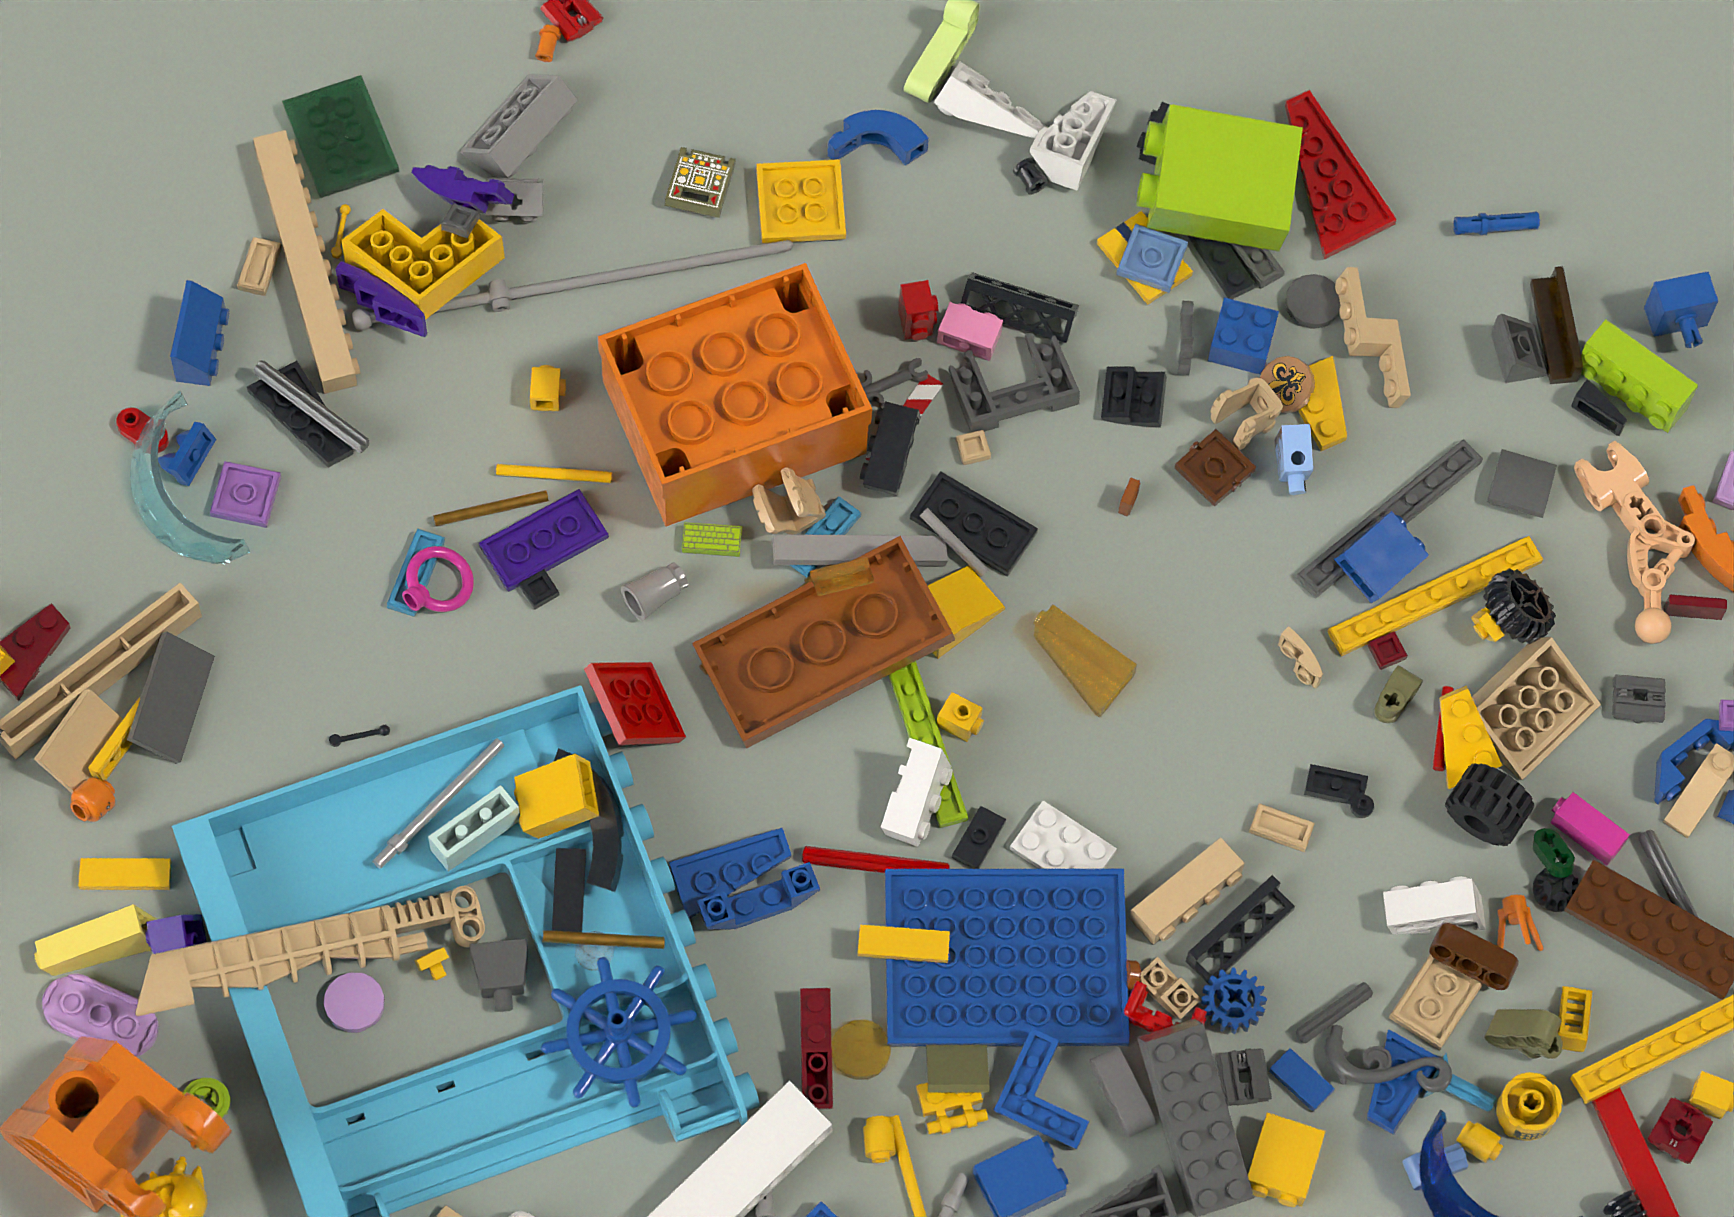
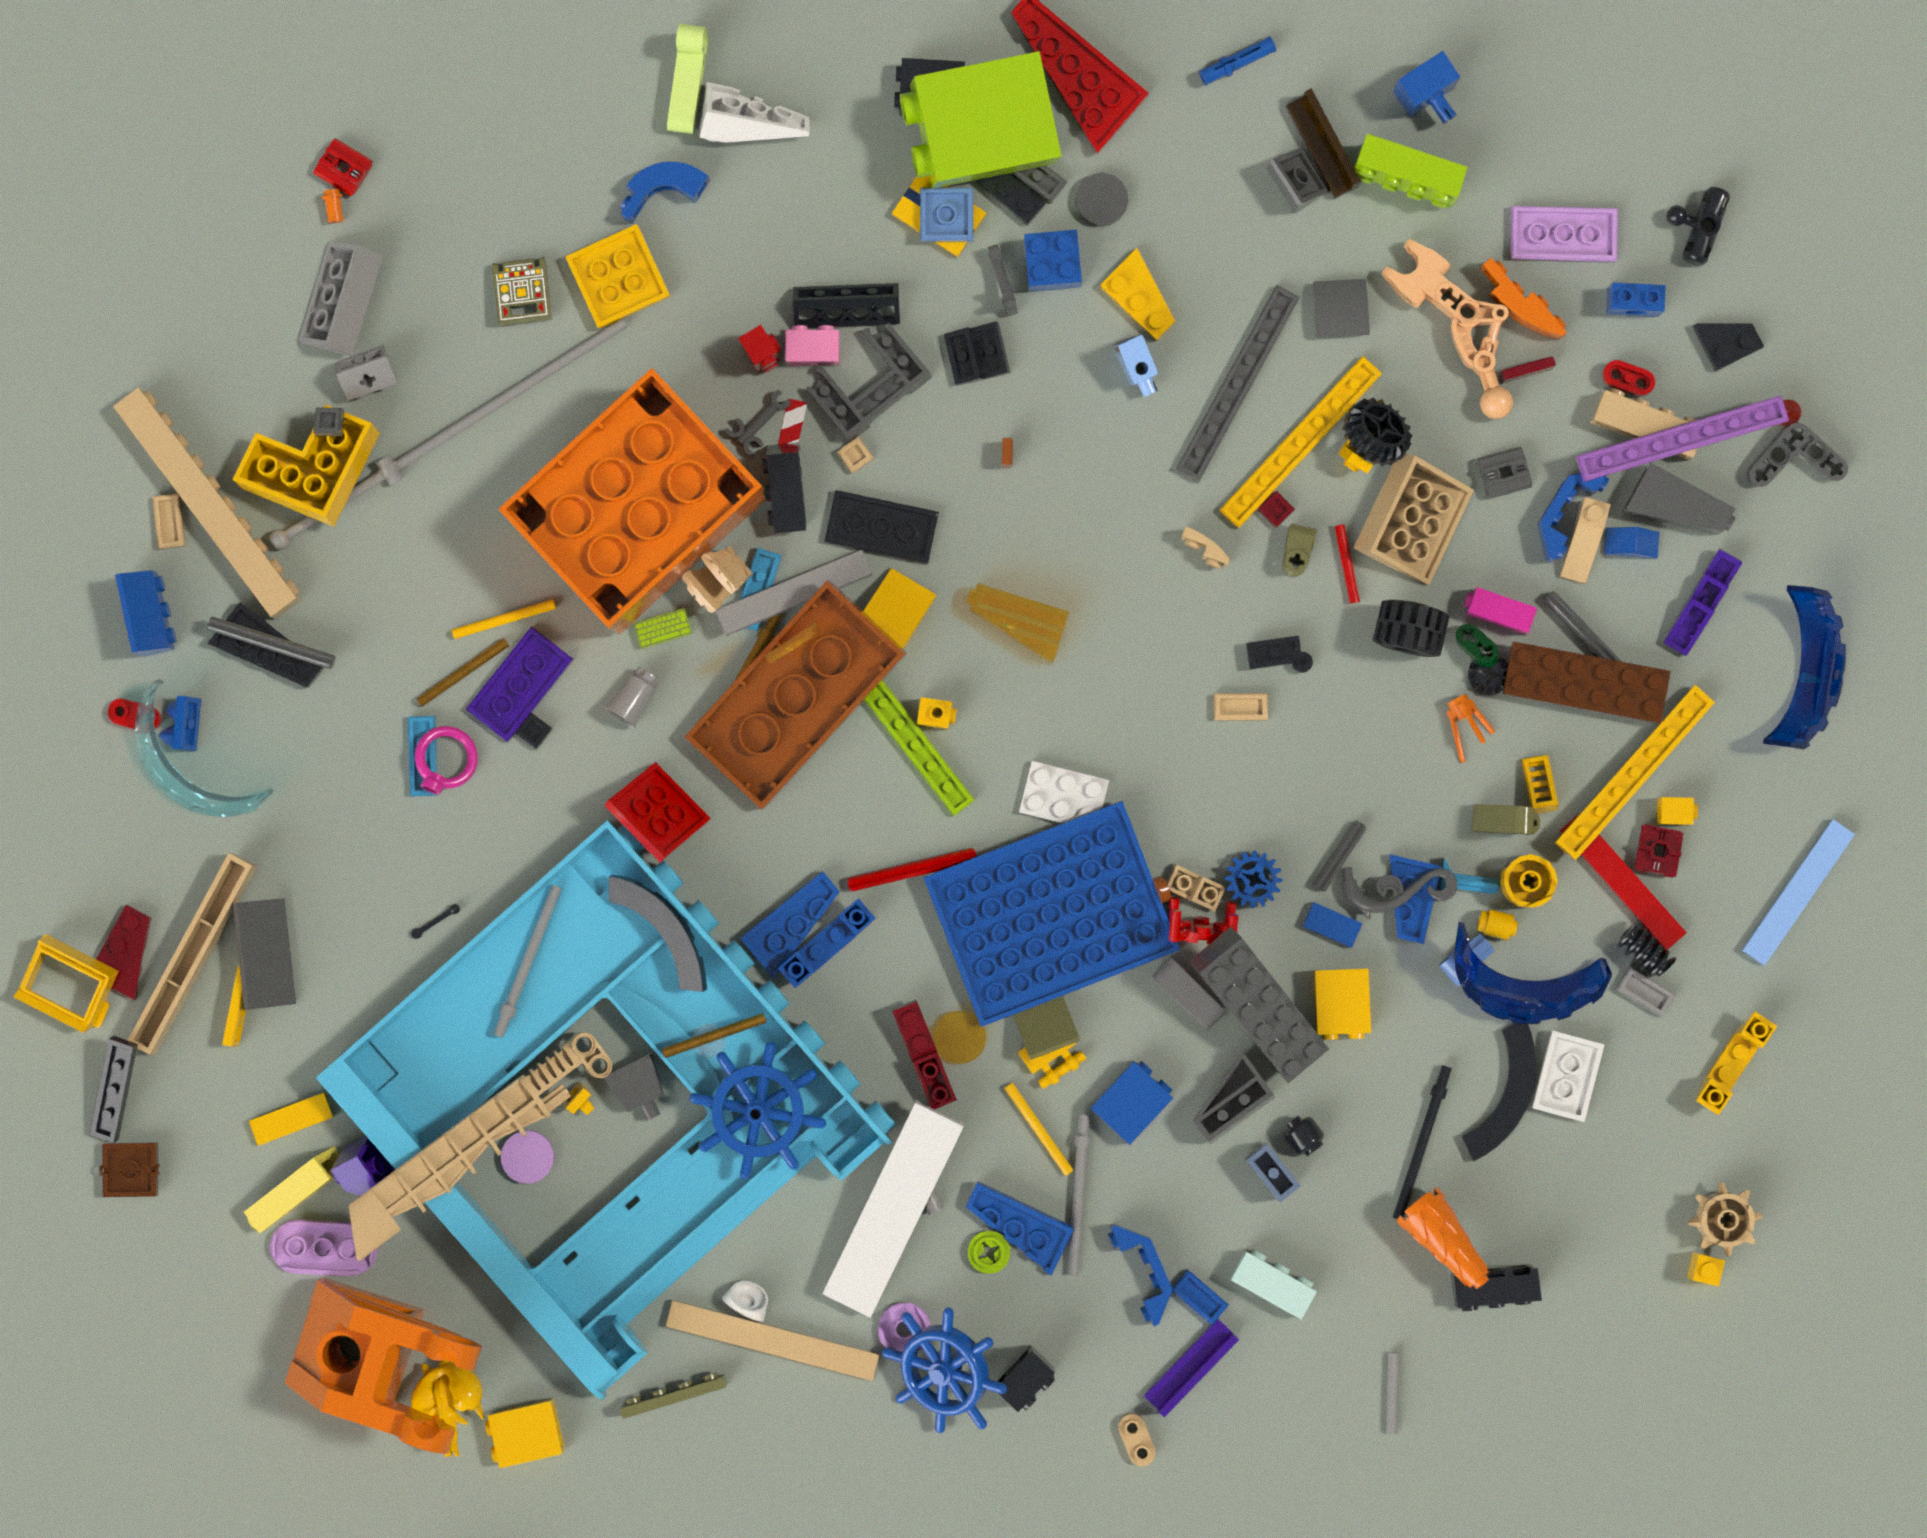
camera: 10 degrees left, 20 degrees up
tan tile [34,688,123,793] -> none
orange head [70,778,115,822] -> none
lime gear [183,1077,231,1118] -> none
medium lavender tile [210,461,281,528] -> none
clear green plate [282,75,400,198] -> none
yellow hinge [331,204,351,259] -> none
dark purple slope [335,261,428,337] -> none
dark purple slope [412,165,515,214] -> none
light aqua brick [428,785,520,872] -> none
yellow brick [514,754,599,839] -> none
yellow brick [530,365,566,411] -> none
black tile [552,848,586,932] -> none
yellow tile [857,924,950,963] -> none
yellow brick [863,1116,896,1163] -> none
white wedge [881,738,953,847] -> none
light grey bar [920,508,989,577] -> none
black plate [952,805,1006,869] -> none
blue plate [994,1028,1089,1150] -> none
black bush [1013,157,1049,195] -> none
white wedge [1030,91,1116,190] -> none
tan brick [1130,838,1245,945] -> none
reddish brown plate [1175,429,1256,507] -> none
black fence [1185,875,1295,985] -> none
tan piece [1210,377,1283,450] -> none
dark grey piece [1216,1048,1272,1106] -> none
tile [1260,356,1315,414] -> none
blue brick [1334,511,1429,603] -> none
tan bracket [1335,267,1411,408] -> none
white wedge [1383,876,1486,935] -> none
tan tile [1389,955,1483,1050] -> none
reddish brown beam [1429,923,1519,990] -> none
yellow wing [1439,686,1503,790] -> none
black slope [1571,379,1627,436] -> none

